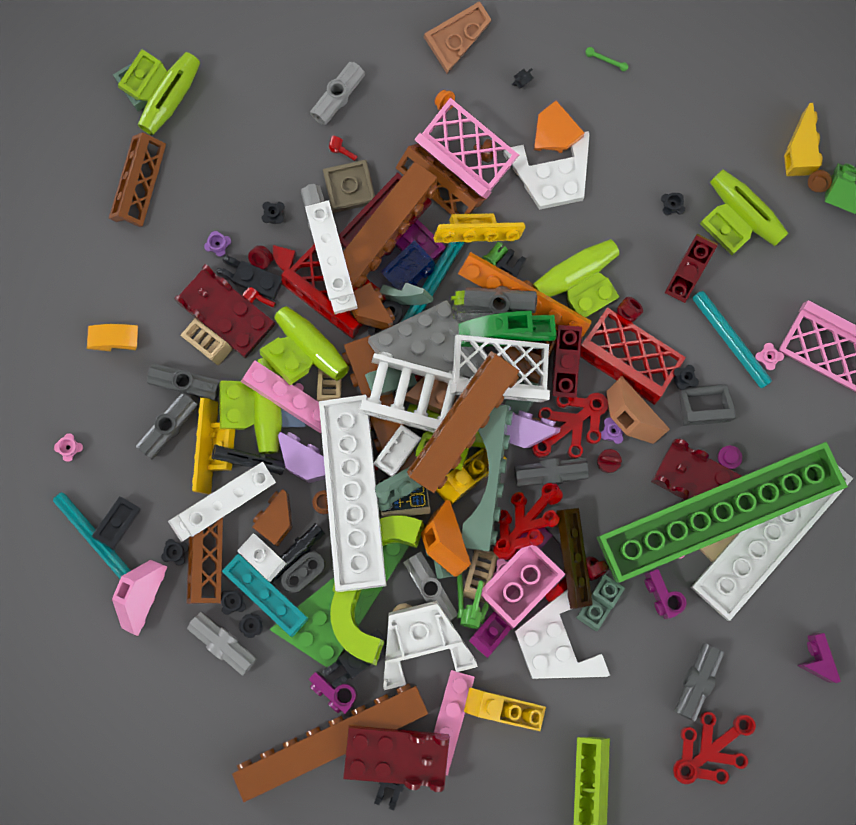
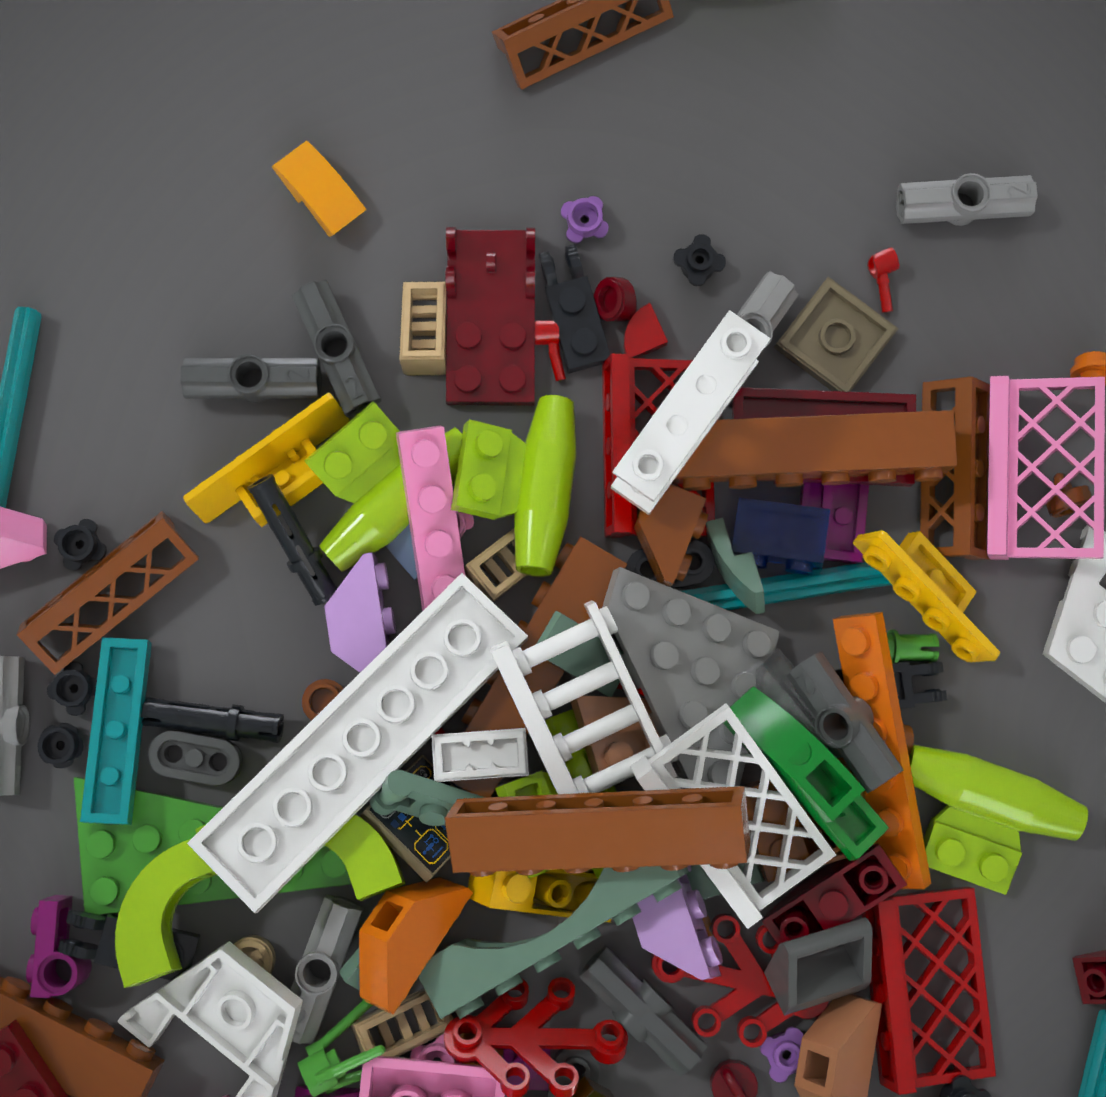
camera: 45 degrees right, 5 degrees up
bright pink plate [54,434,83,462] -> none
black plate [92,496,141,550] -> none
white fence [168,462,276,542] -> none
white plate [237,533,287,582] -> none
dark orange slope [252,489,293,547] -> none
lime plate [451,290,465,306] -> none
dark red tile [617,297,643,322] -> none
none -> dark grey tile [764,917,872,1016]

